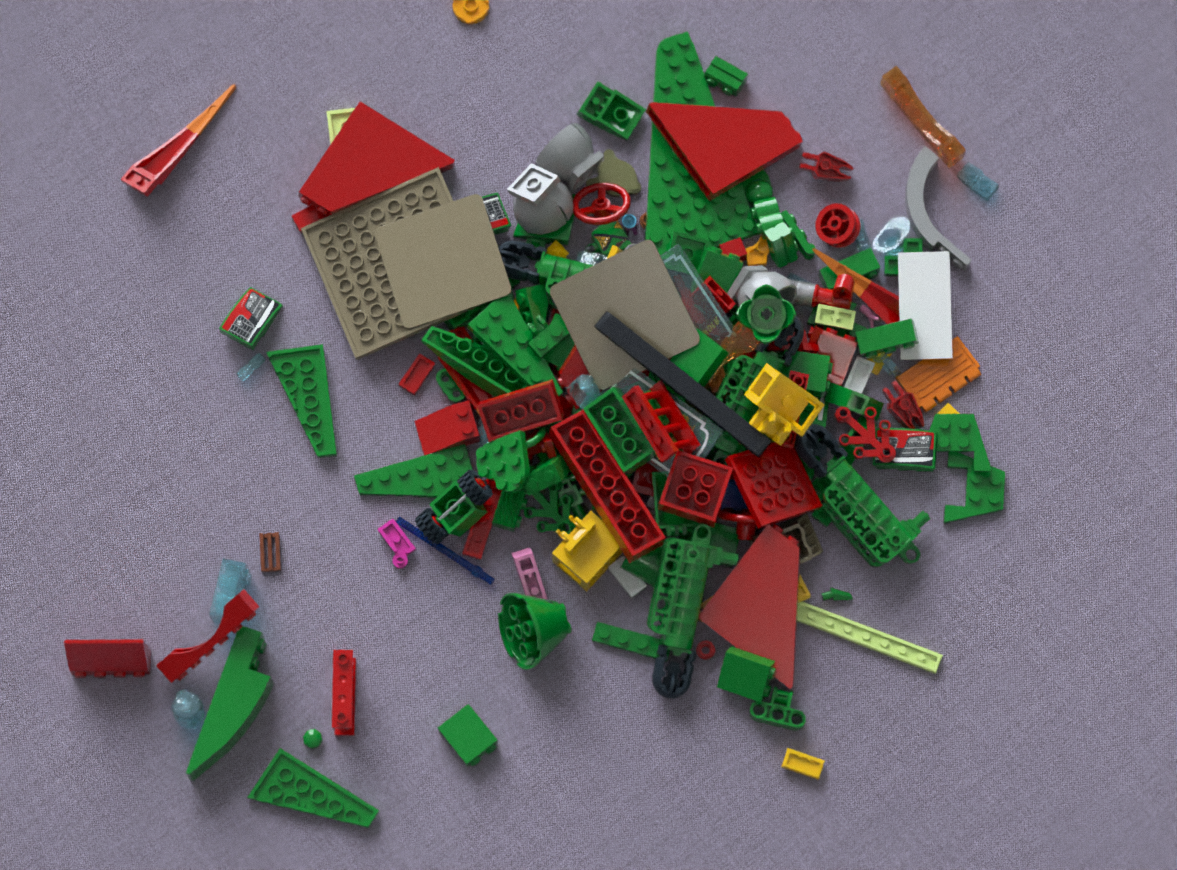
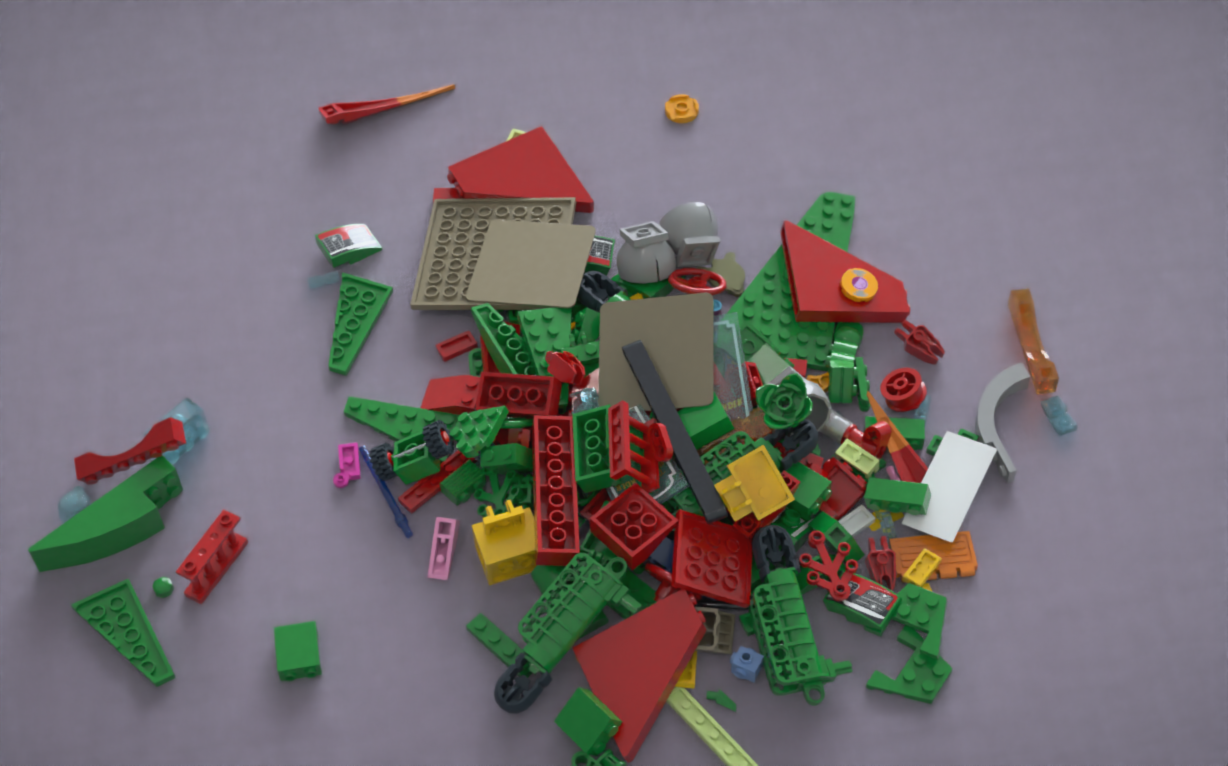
camera: 30 degrees right, 20 degrees down
red slope [64,639,151,678] -> none
copper tile [259,532,281,572] -> none
green cone [498,593,572,670] -> none
green slope [576,81,646,140] -> none
white tile [608,556,647,599] -> none
red plate [696,640,715,660] -> none
green brick [704,56,748,97] -> none
clear light blue piece [872,217,911,256] -> none
none -> red hinge [545,351,585,385]
none -> red plate [647,423,673,462]
none -> medium blue brick [729,646,764,683]
none -> light orange tile [840,268,878,302]
none -> yellow plate [902,548,942,588]

